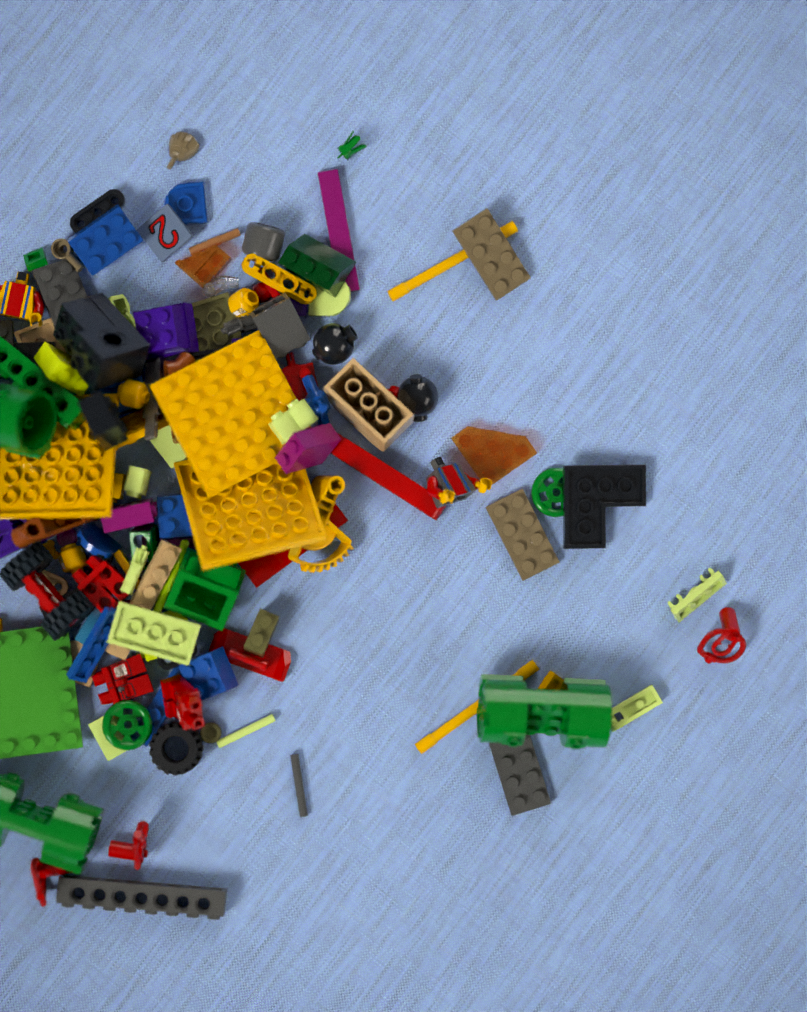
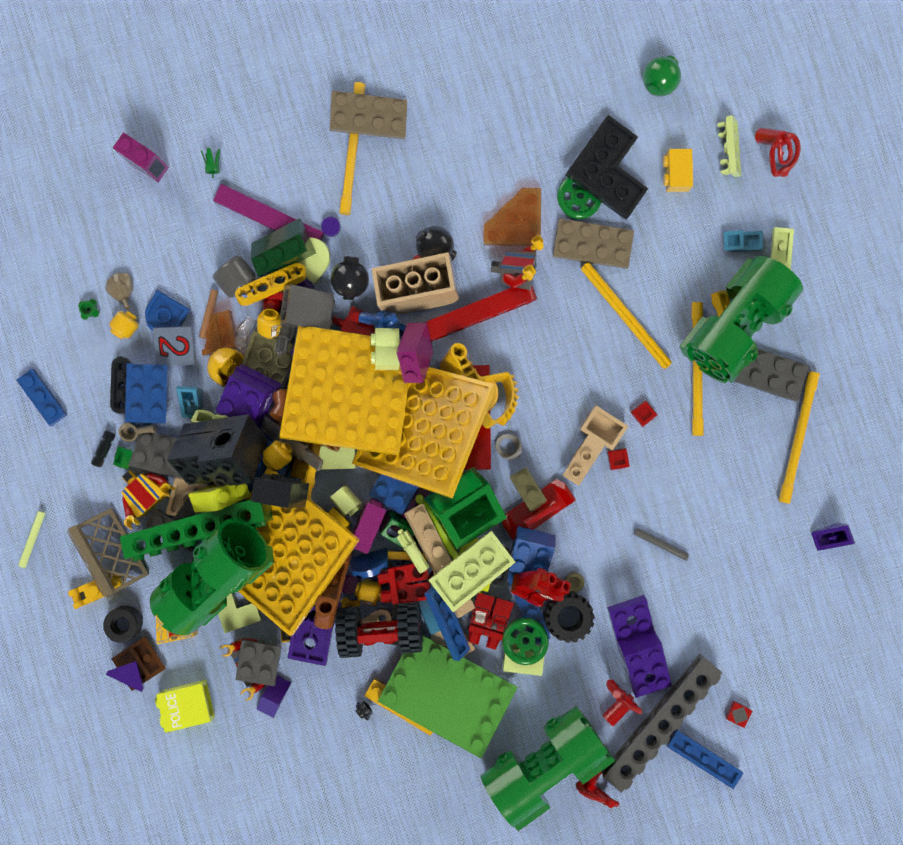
camera: 45 degrees left, 0 degrees up
yellowish green bar [216,714,276,748] -> none
none -> blue plate [16,369,67,426]
none -> green plate [78,299,100,320]
none -> black axle [91,431,115,467]
none -> yellow head [109,311,139,340]
none -> magenta brick [112,132,169,183]
none -> dark azure slope [176,386,203,418]
none -> yellow cylinder [207,348,244,387]
none -> dark purple tile [321,217,341,237]
none -> light grey piece [495,434,522,460]
none -> tan plate [562,406,629,486]
none -> yellow axle [581,262,672,369]
none -> red tile [607,448,630,470]
none -> dark purple bracket [607,595,672,698]
none -> red tile [630,400,658,427]
none -> green brick [643,56,681,96]
none -> yellow brick [662,149,693,192]
none -> blue plate [666,730,744,789]
none -> dark azure slope [724,230,763,252]
none -> red tile [725,701,753,728]
none -> yellow piece [778,371,820,504]
none -> dark purple slope [811,523,855,551]

